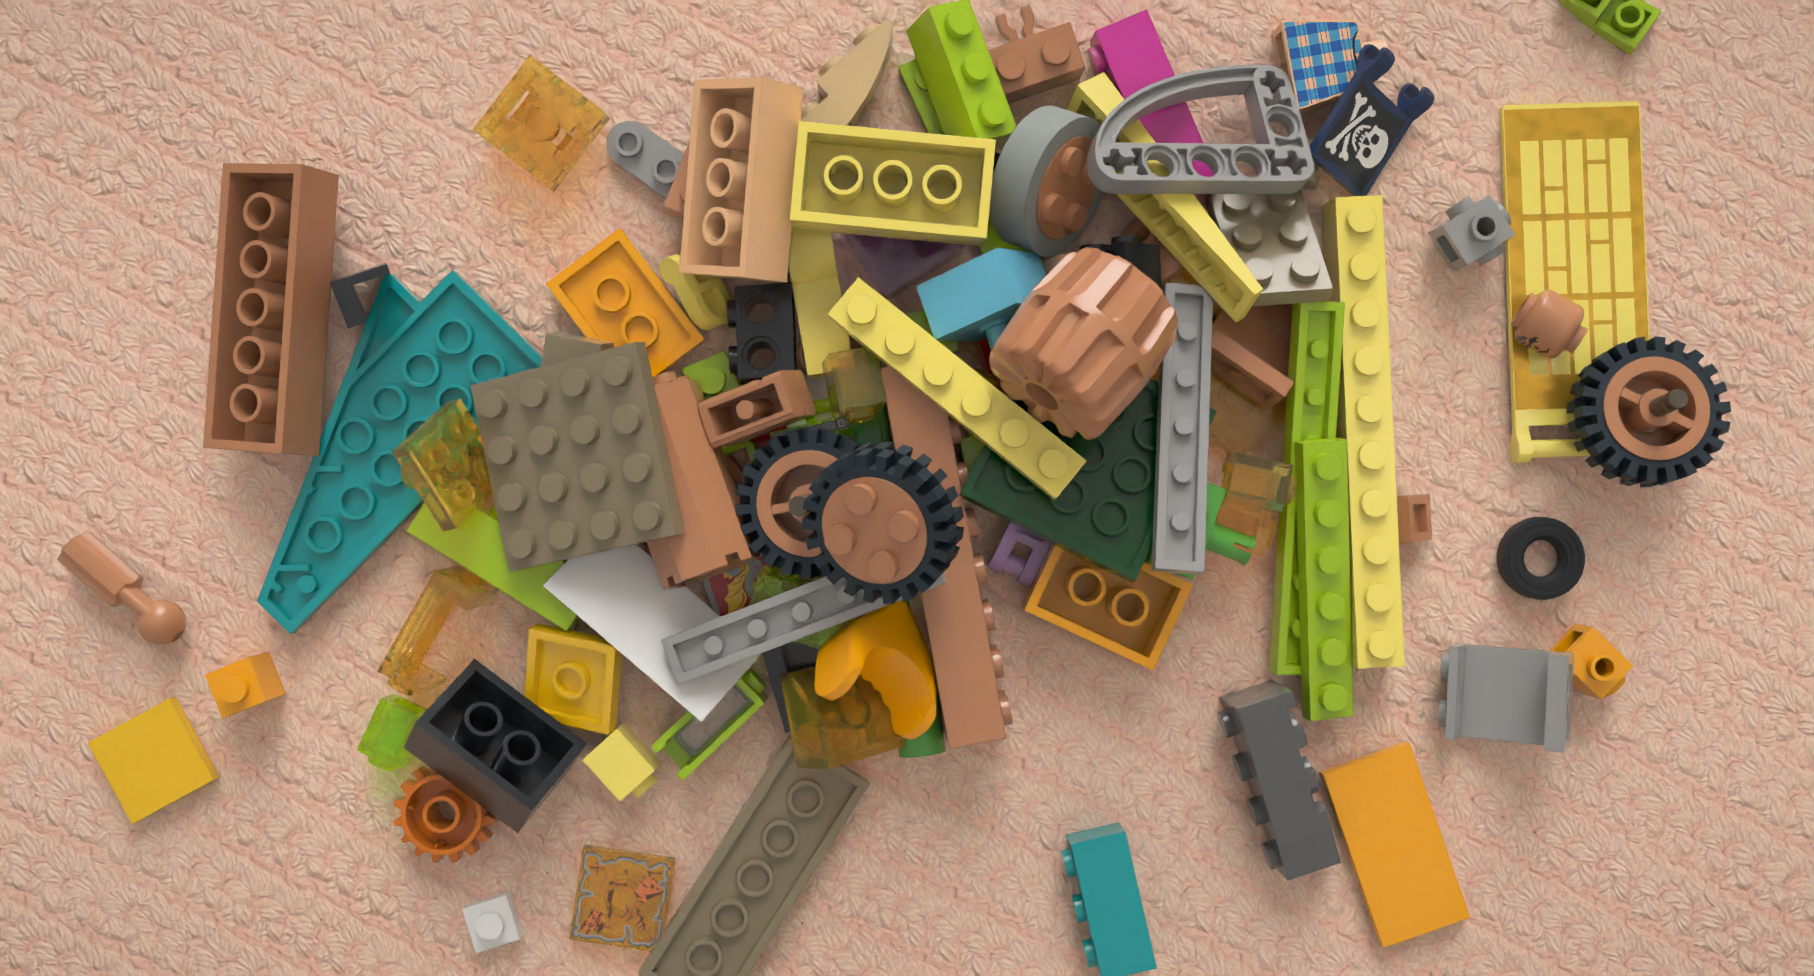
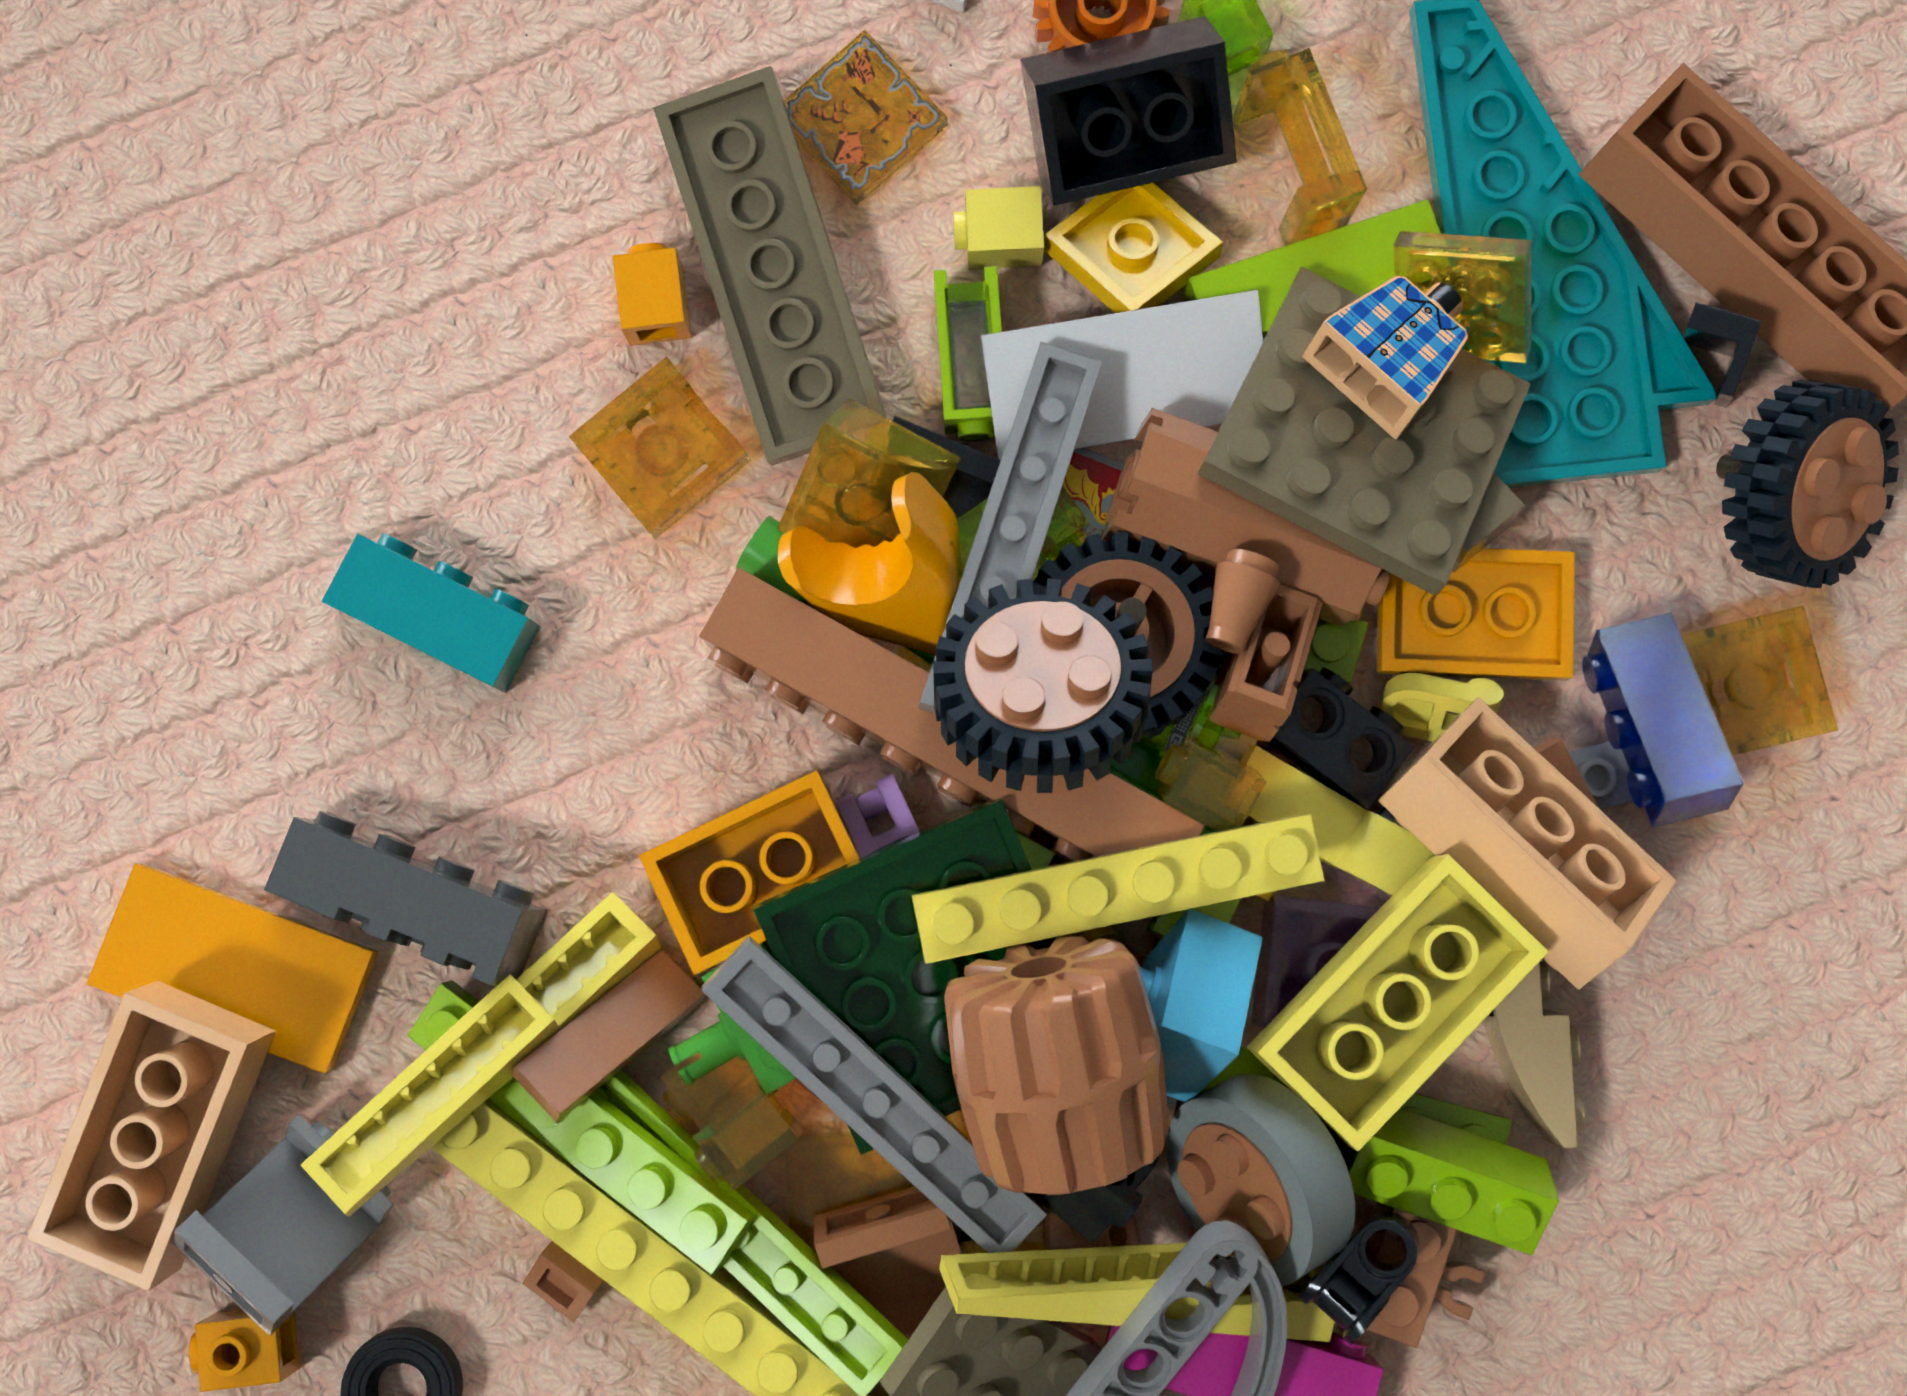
camera: 130 degrees right, 5 degrees down
none -> light nougat brick [27,981,276,1292]
none -> light yellow slope [301,892,661,1217]
none -> nougat tile [512,949,705,1123]
none -> clear yellow brick [569,356,751,539]
none -> light orange brick [612,243,692,346]
none -> nougat cone [1205,549,1281,654]
none -> black piece [1298,1212,1420,1345]
none -> torso [1302,276,1468,440]
none -> clear blue brick [1582,612,1744,828]
none -> black wheel [1716,380,1899,588]

